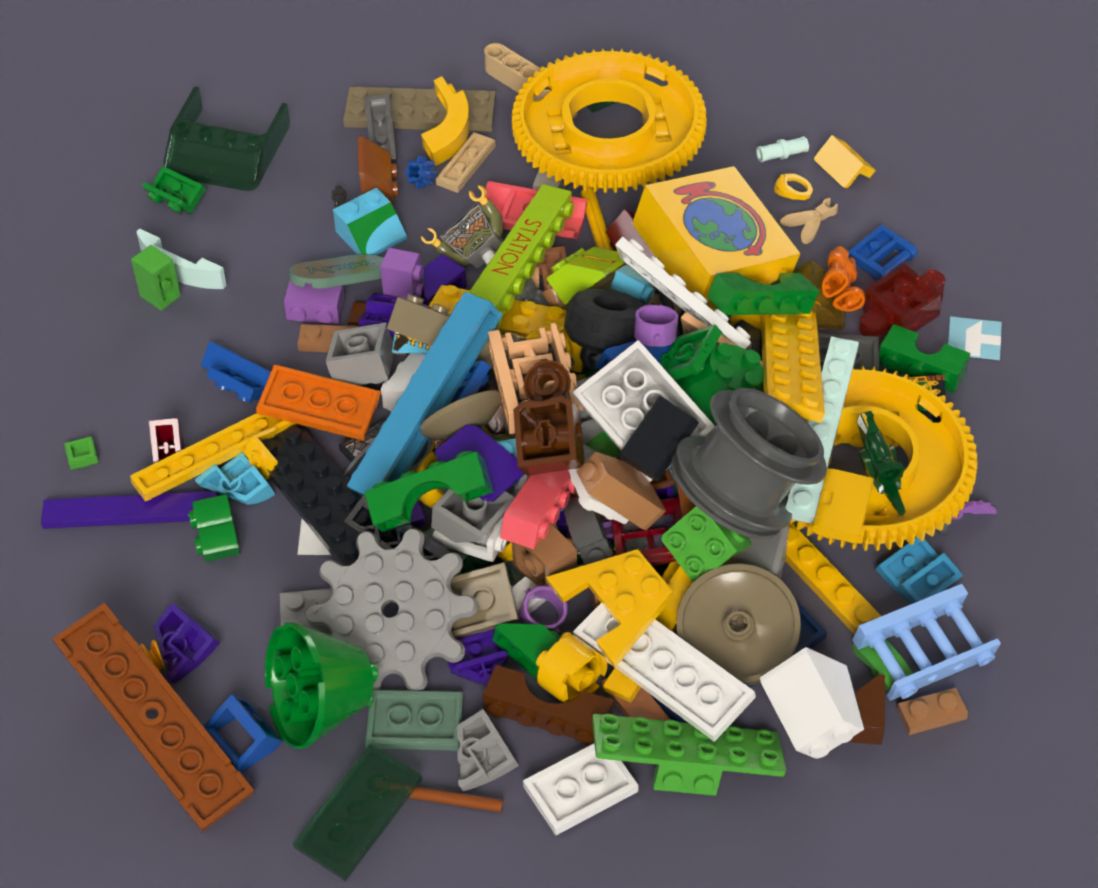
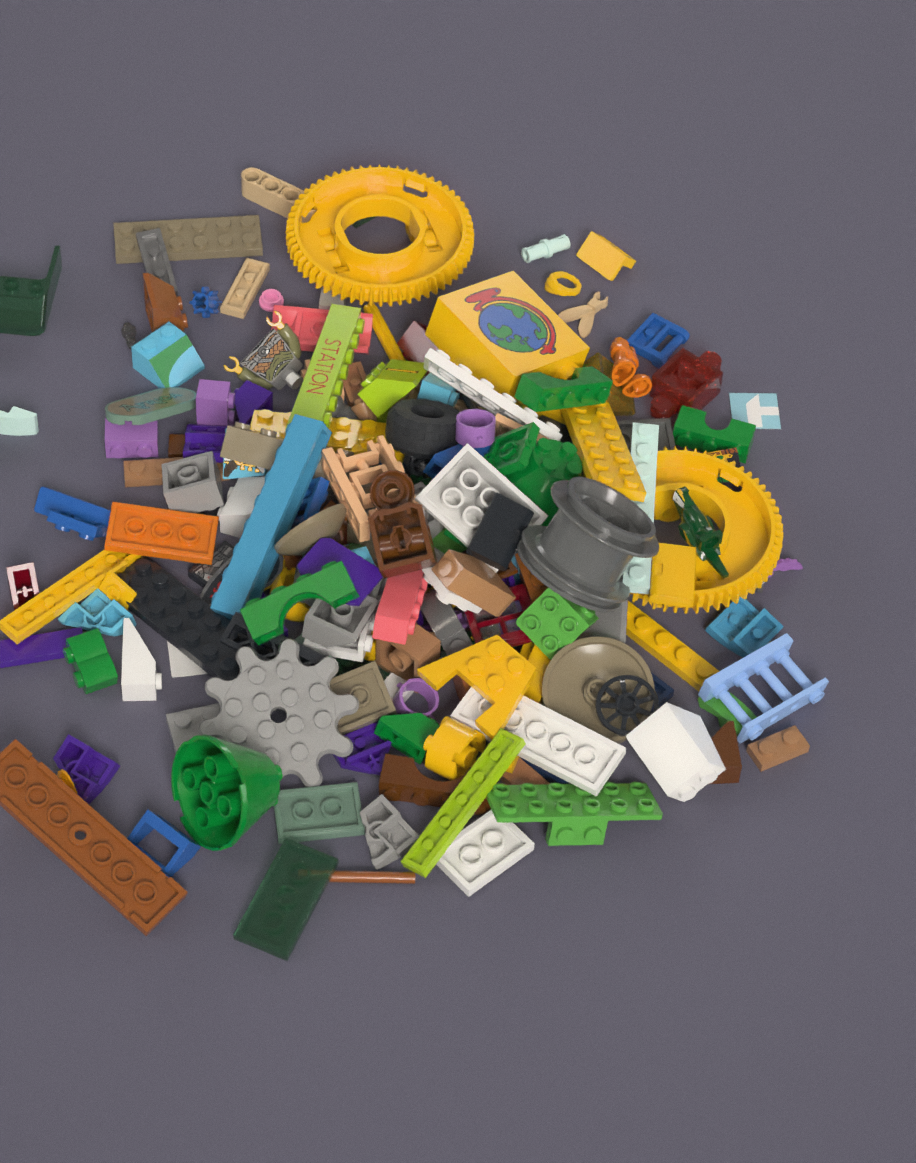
camera: 15 degrees left, 0 degrees up
yellow arch [421,76,470,166] -> none
none -> white slope [121,618,162,701]
none -> bright pink plate [259,289,284,312]
none -> lime tile [401,728,526,878]
none -> black wheel [595,675,659,737]

